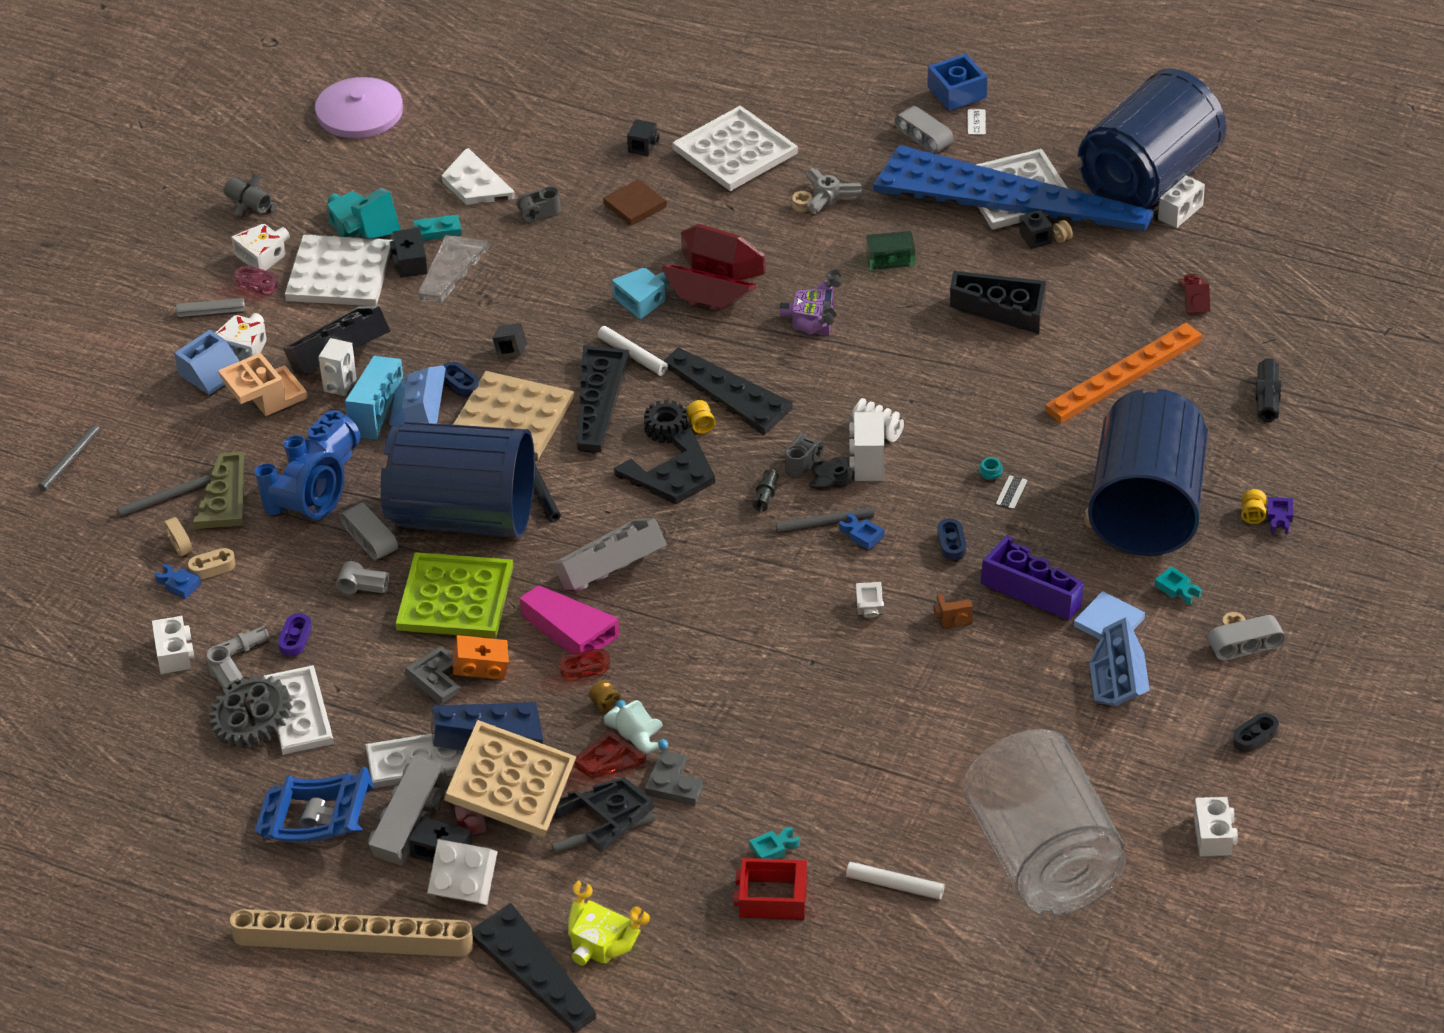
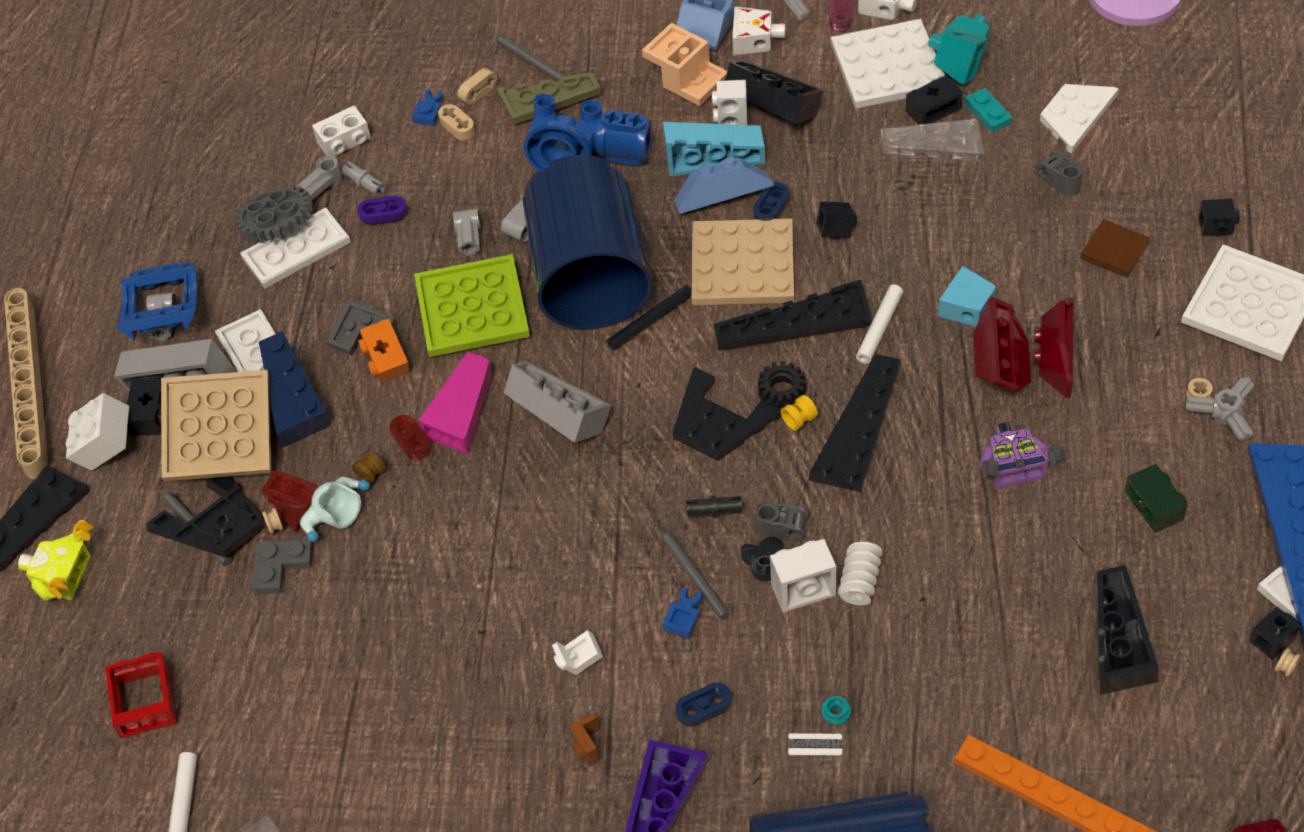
camera: 75 degrees right, 10 degrees up
teal plate [749,827,800,859] -> none
none -> tan bush [262,507,284,535]

